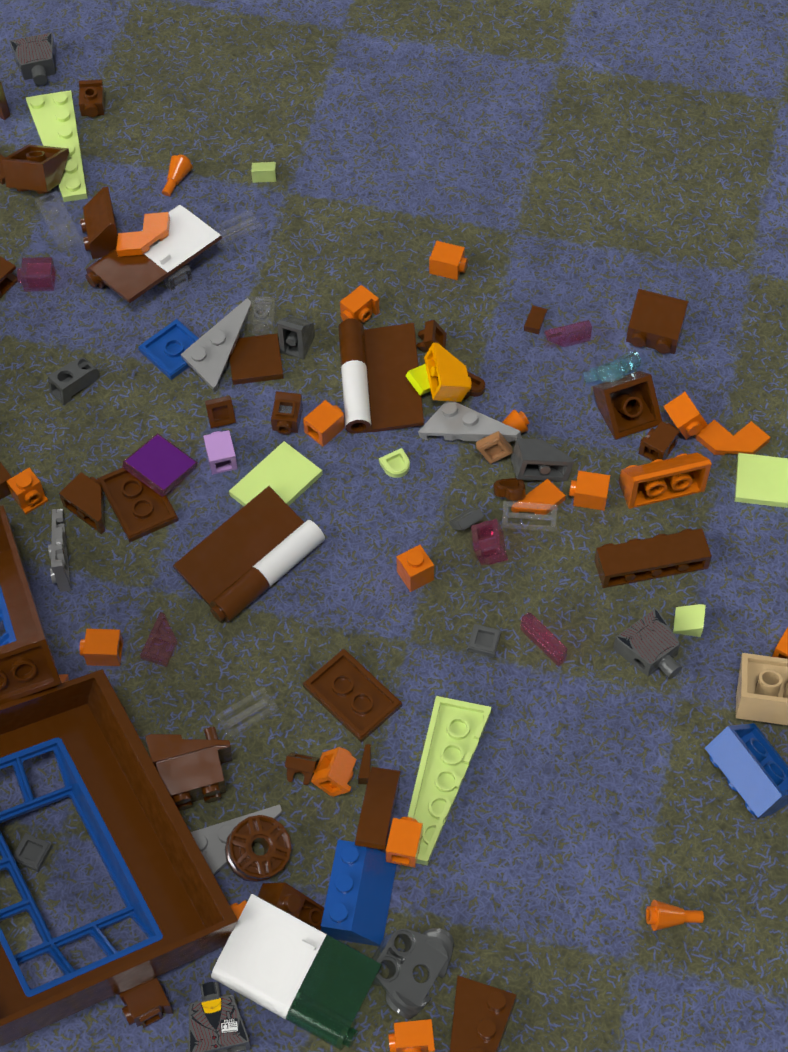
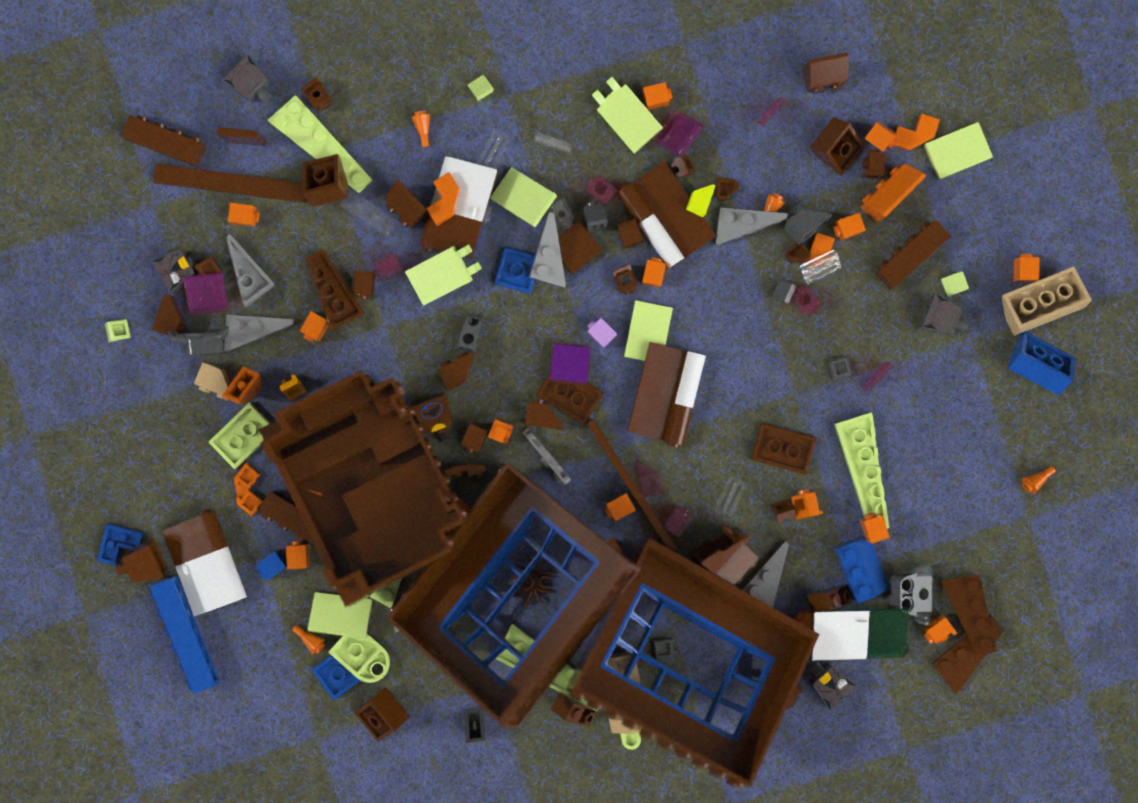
camera: 30 degrees left, 30 degrees up
reddish brown tile [205,395,236,428] -> none
reddish brown wheel [224,815,292,882] -> none
orange brick [340,285,380,322] -> none
reddish brown slope [355,767,401,850] -> none
reddish brown piece [358,744,371,784] -> none
yellowish green tile [379,448,410,478] -> none
orange brick [396,545,434,592] -> none
light orange slope [424,343,472,402] -> none
medium nougat tile [476,431,513,464] -> none
clear pink tile [520,612,568,667] -> none
reddish brown piece [524,305,548,334] -> none
clear light blue bar [583,351,641,382] -> none
none -> yellowish green tile [405,245,482,306]
none -> reddish brown slope [437,351,474,391]
none -> yellowish green tile [490,167,557,227]
none -> clear tile [534,132,572,155]
none -> clear pink brick [587,175,617,207]
none -> reddish brown tile [587,420,677,552]
none -> yellowish green tile [592,77,663,154]
none -> reddish brown brick [617,218,643,249]
none -> clear pink tile [652,110,705,157]
none -> clear pink brick [662,506,692,538]
none -> clear pink tile [861,362,894,393]

